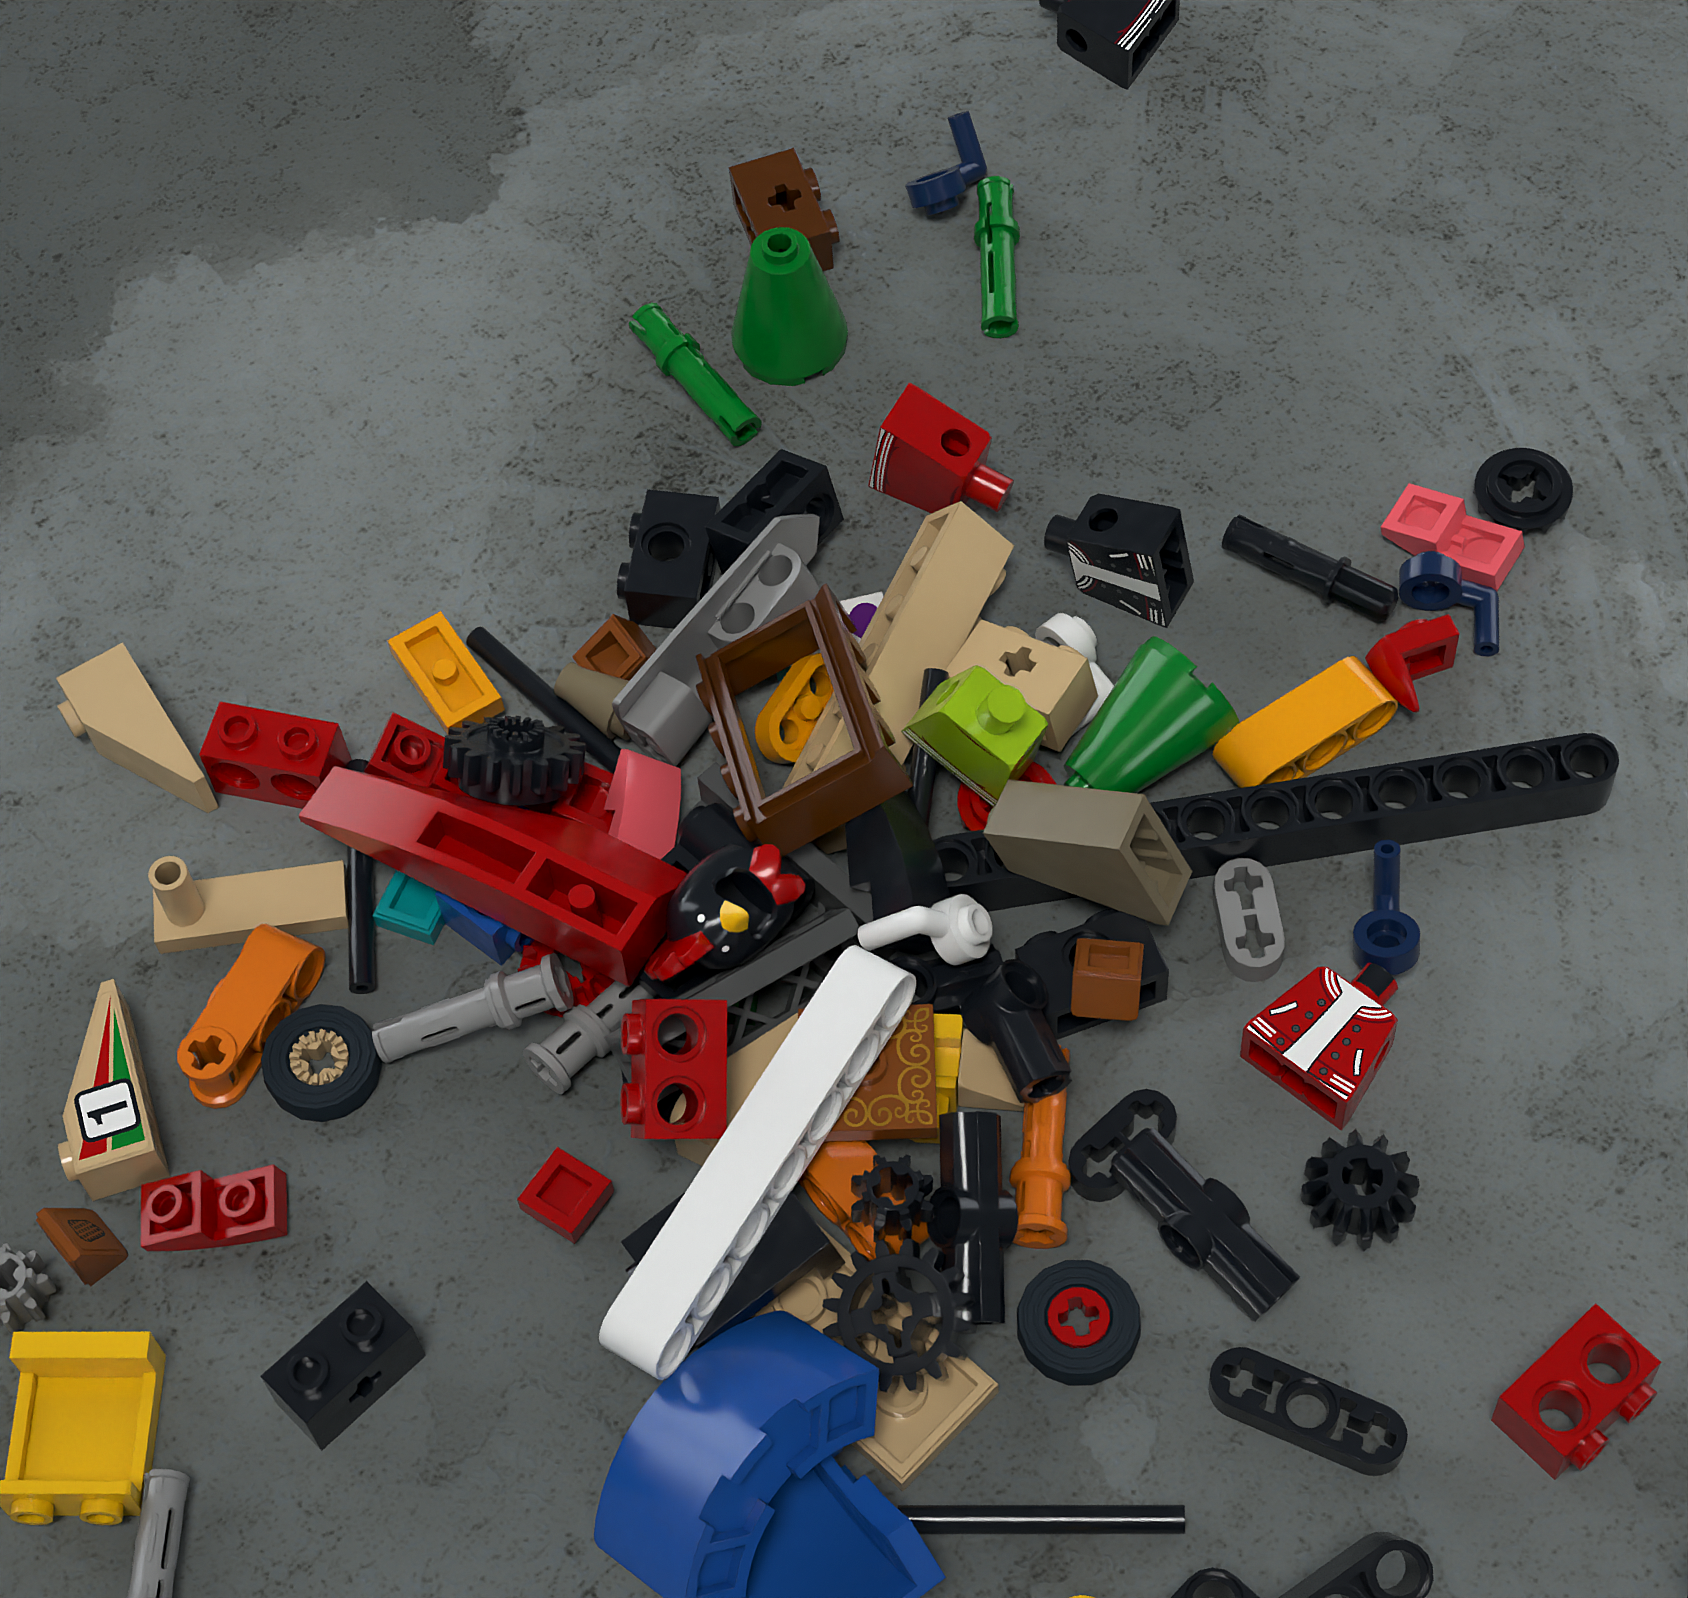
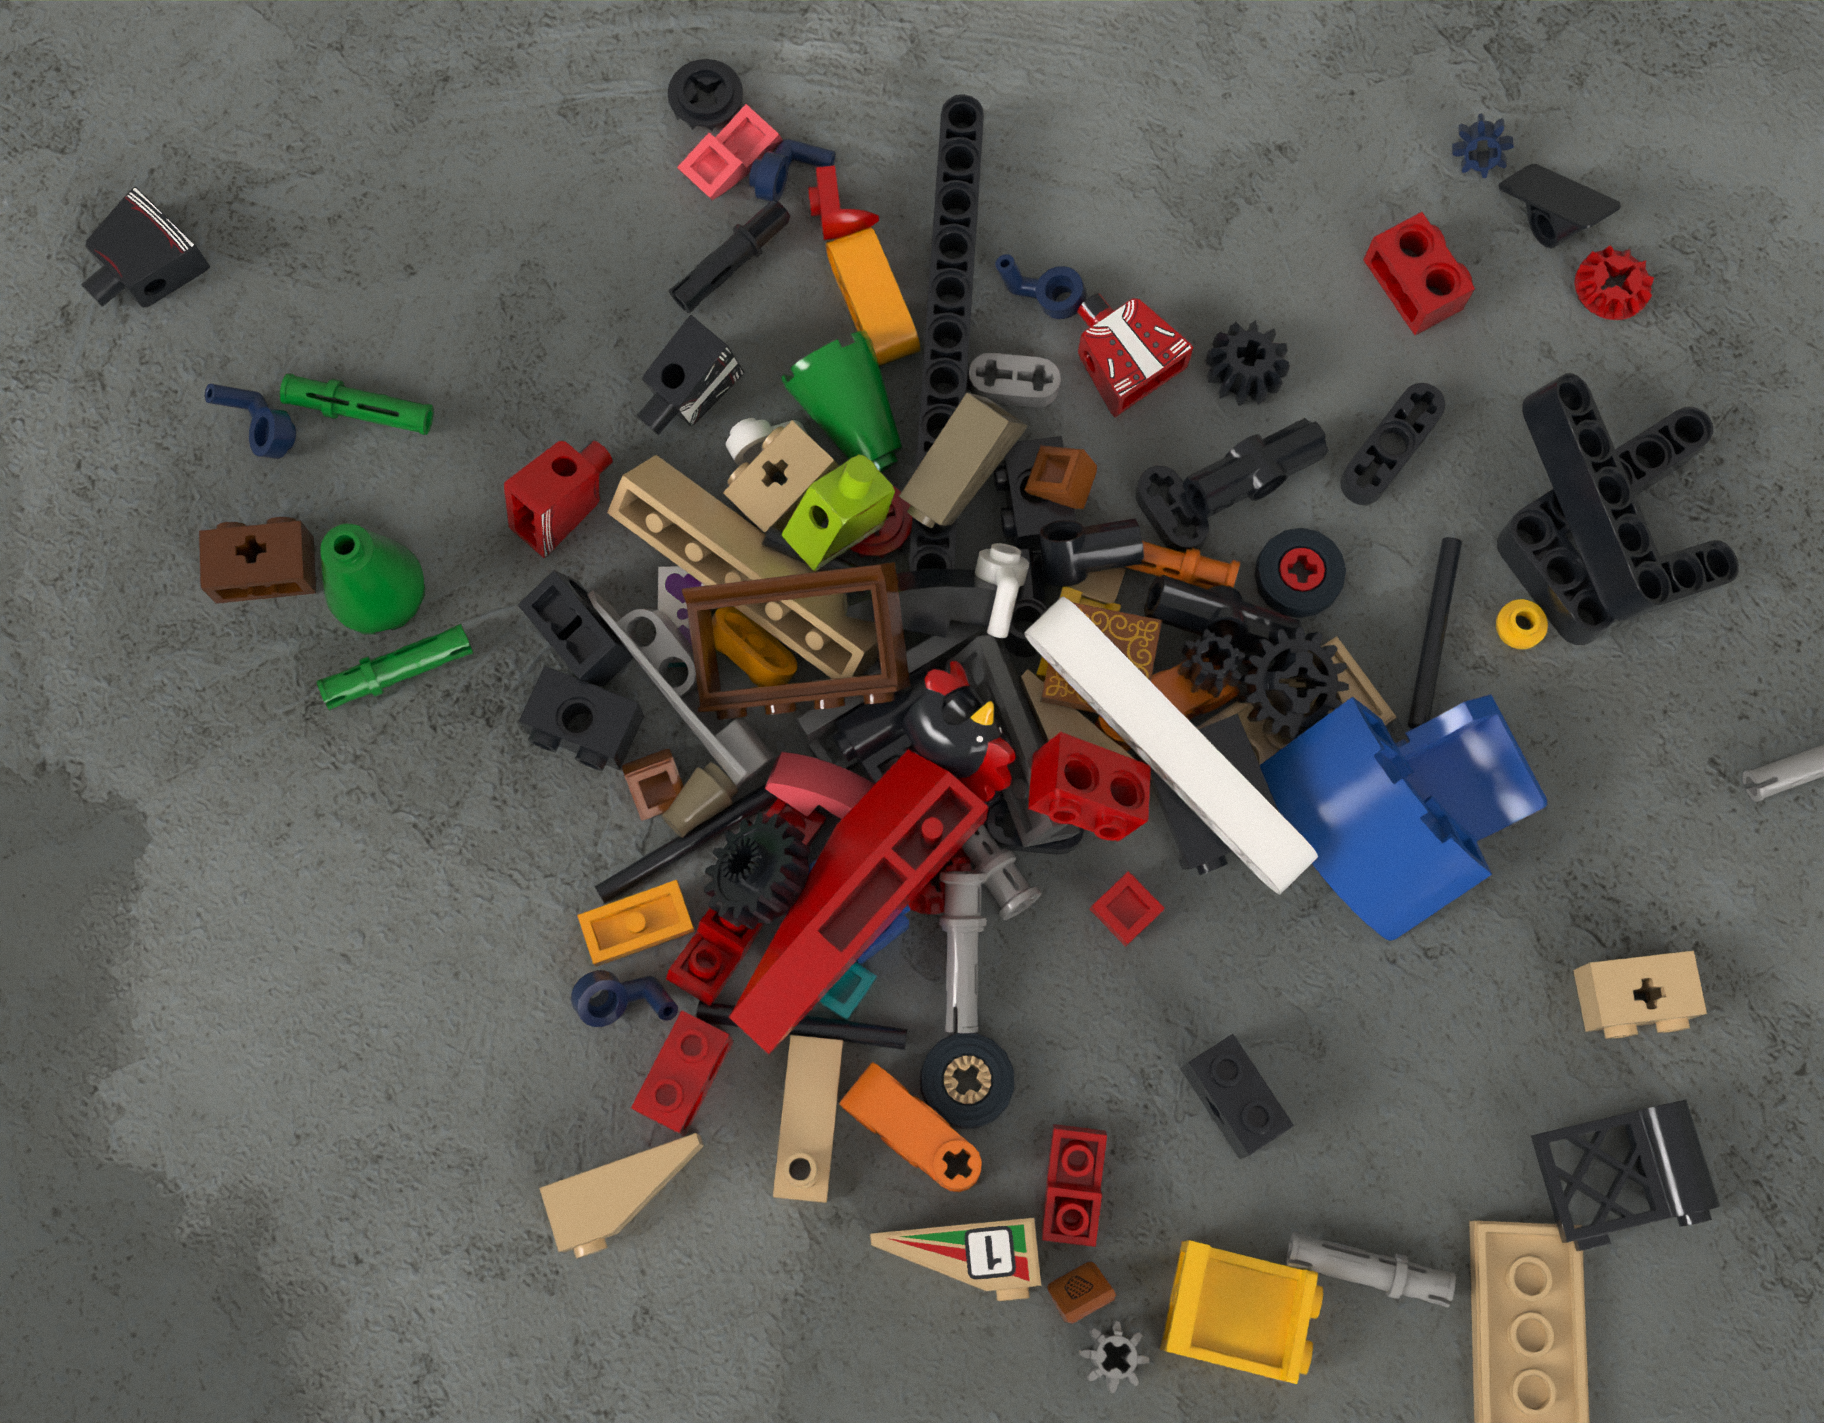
camera: 85 degrees left, 15 degrees up
none -> dark blue plate [571,970,678,1027]

